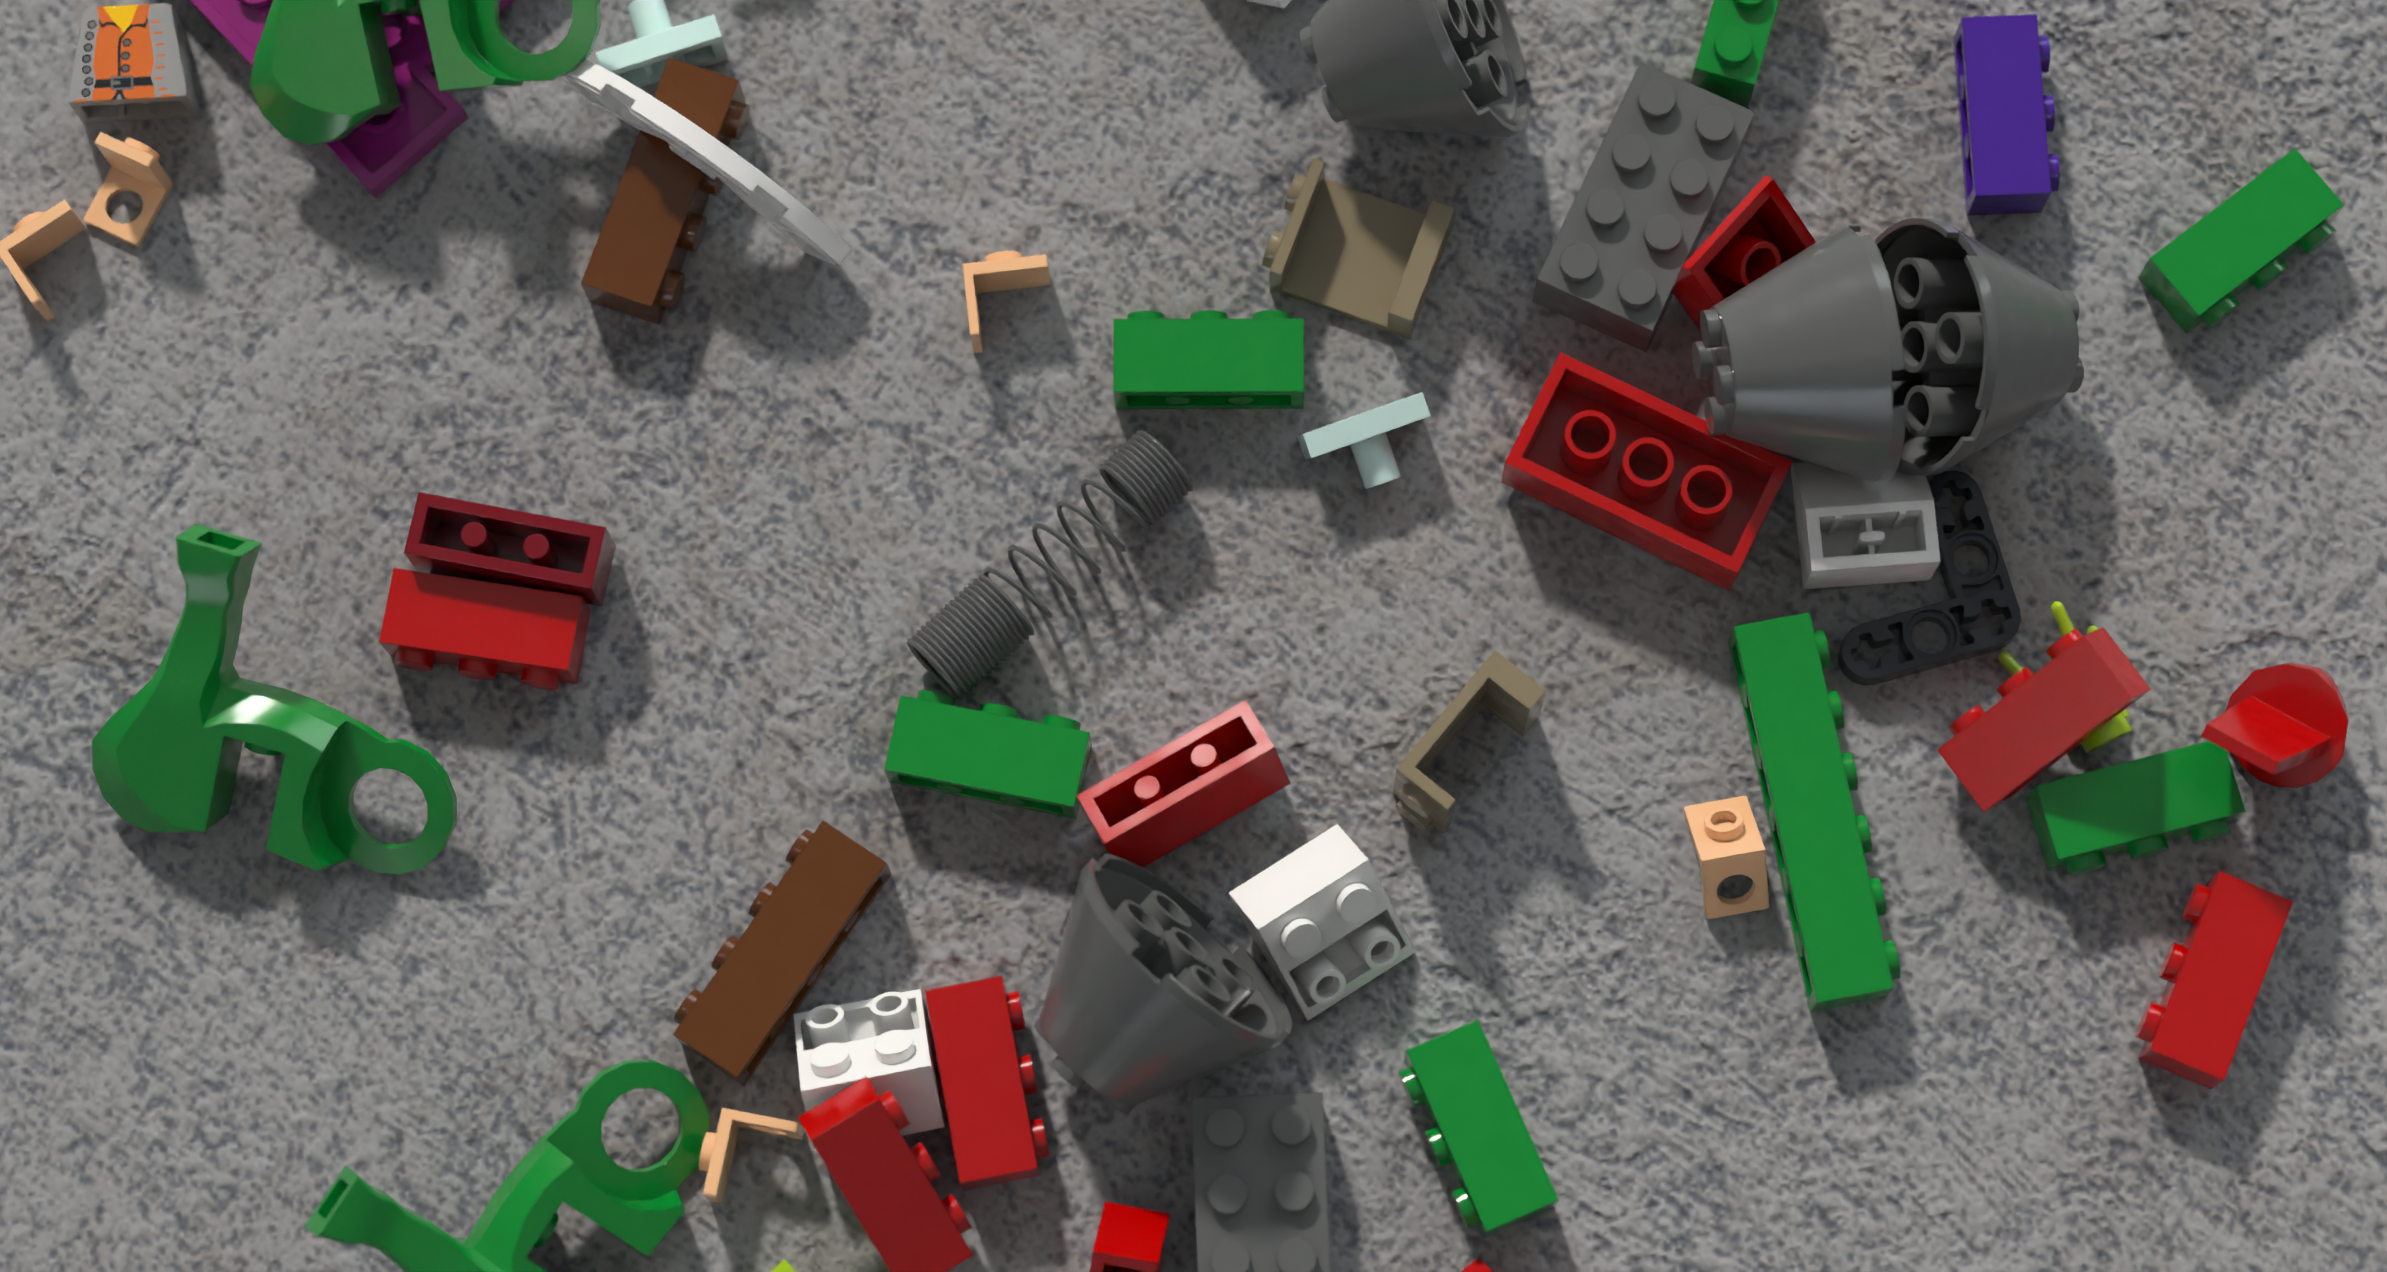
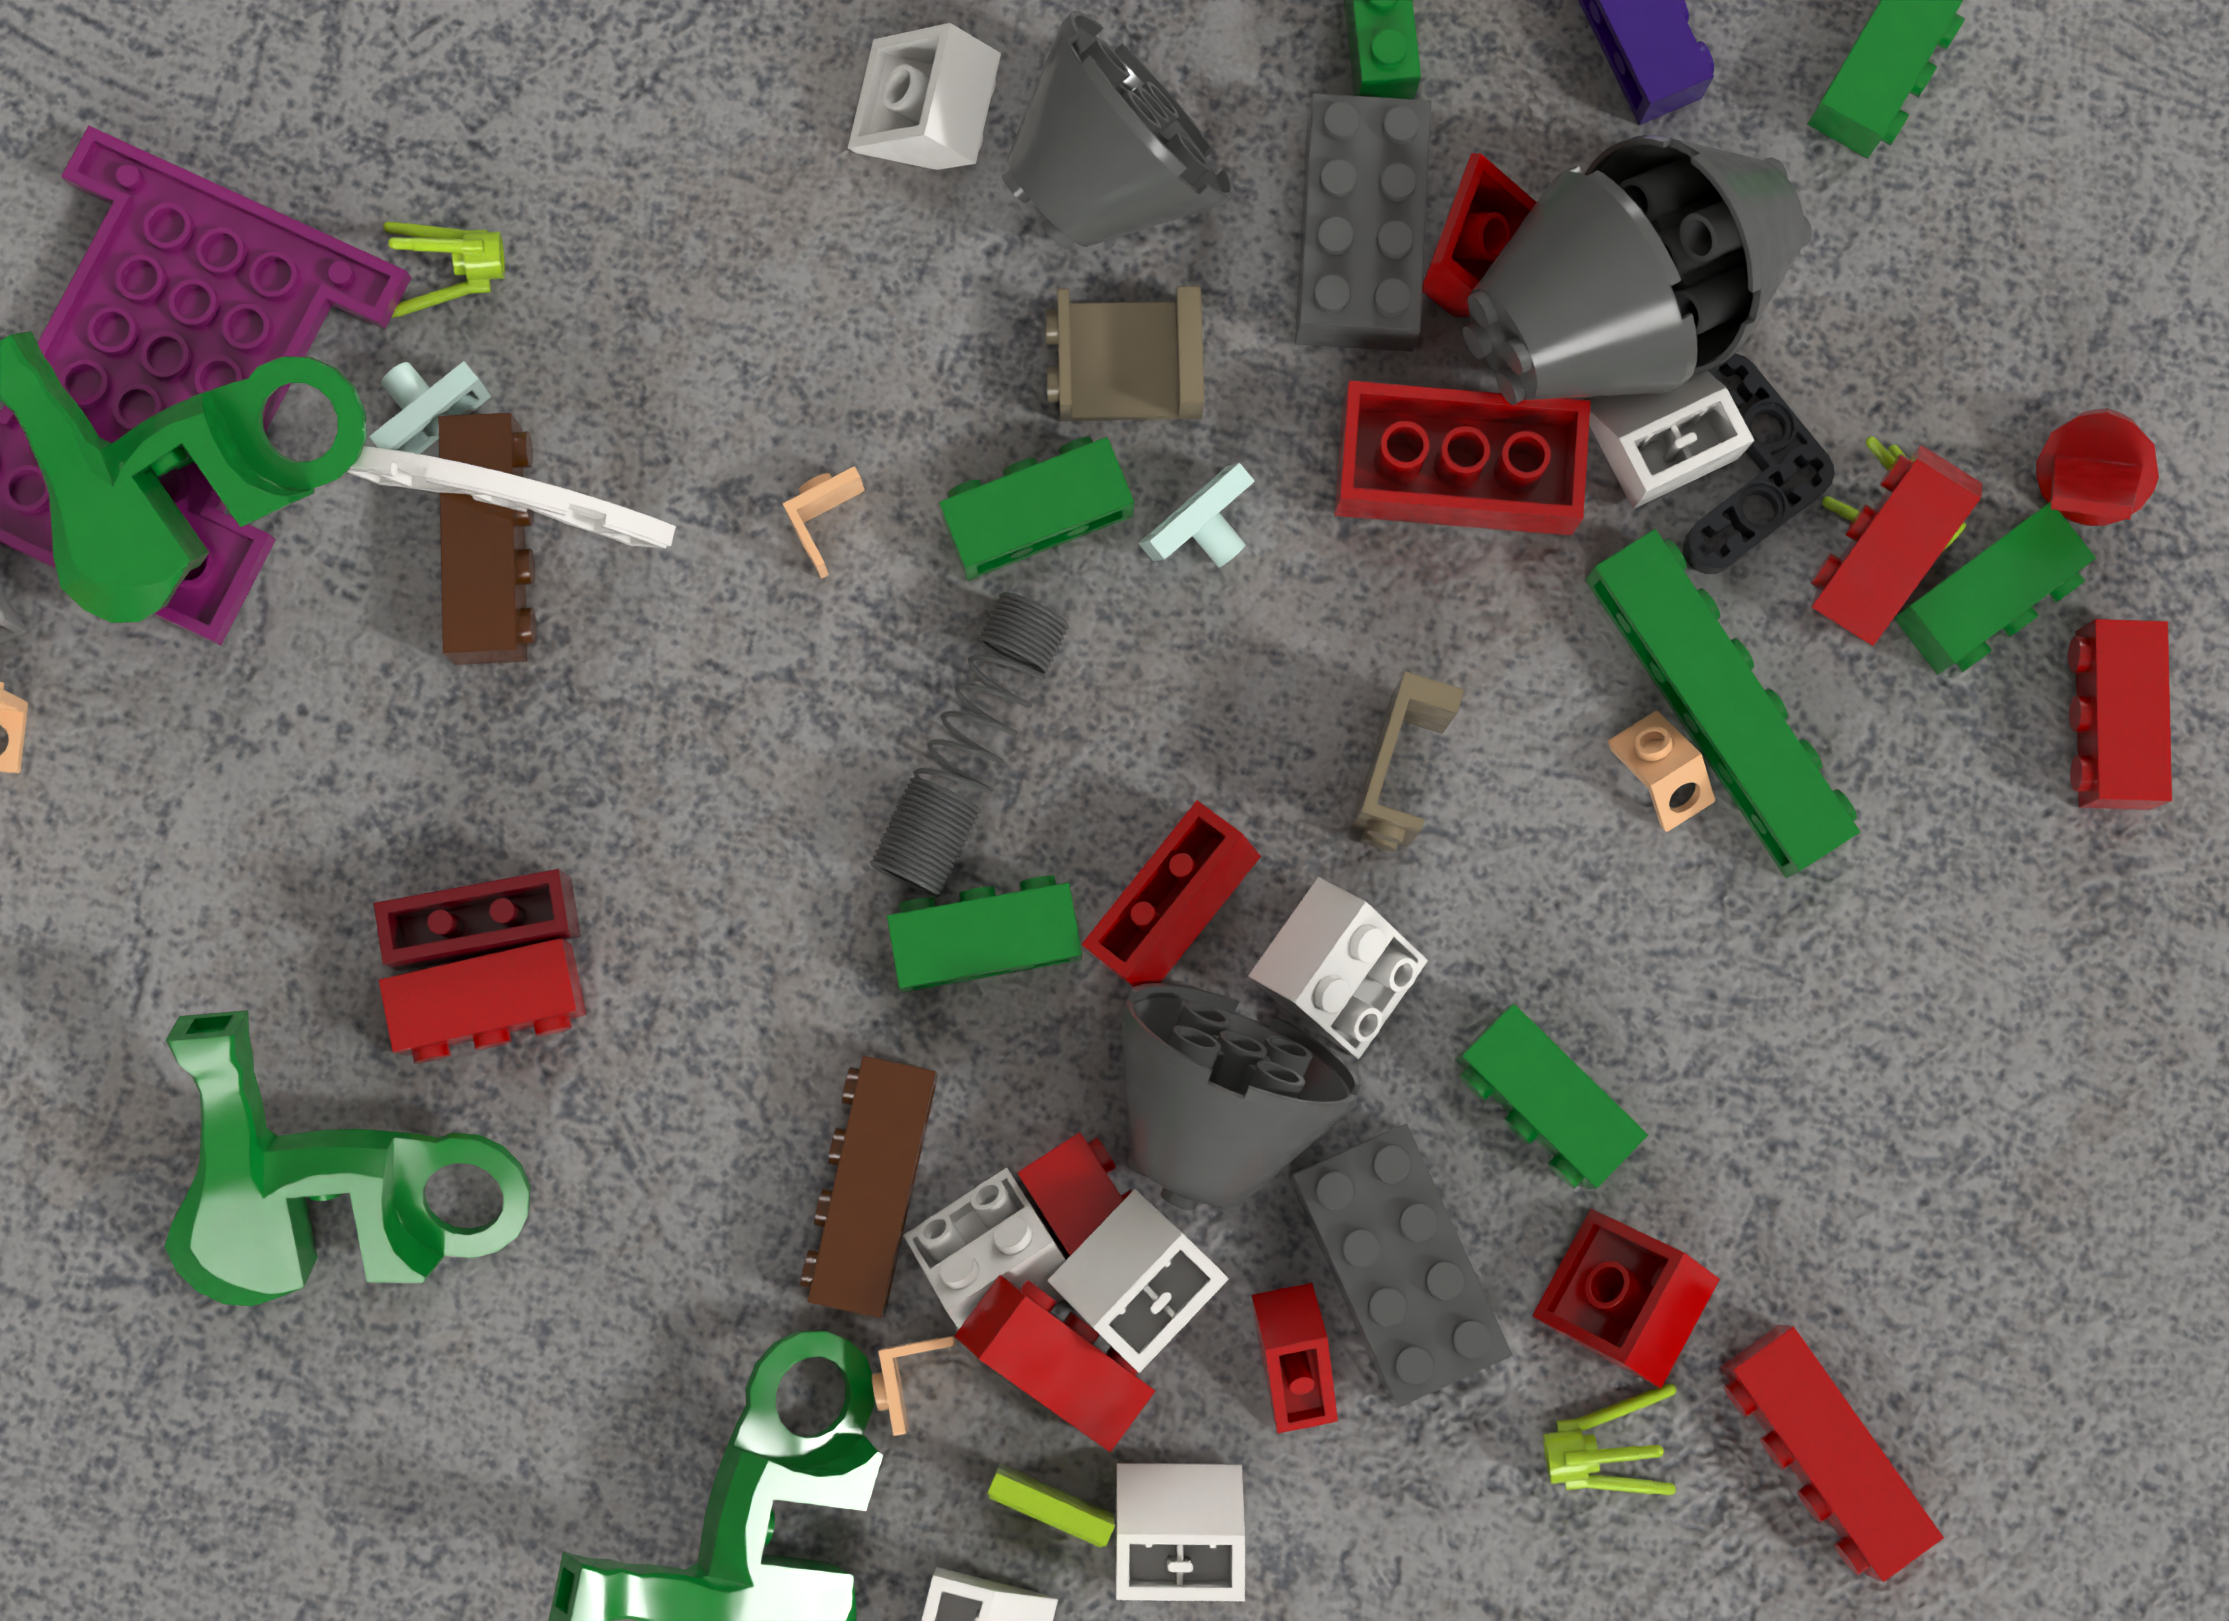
camera: 30 degrees left, 5 degrees up
none -> white slope [1047,1189,1229,1373]

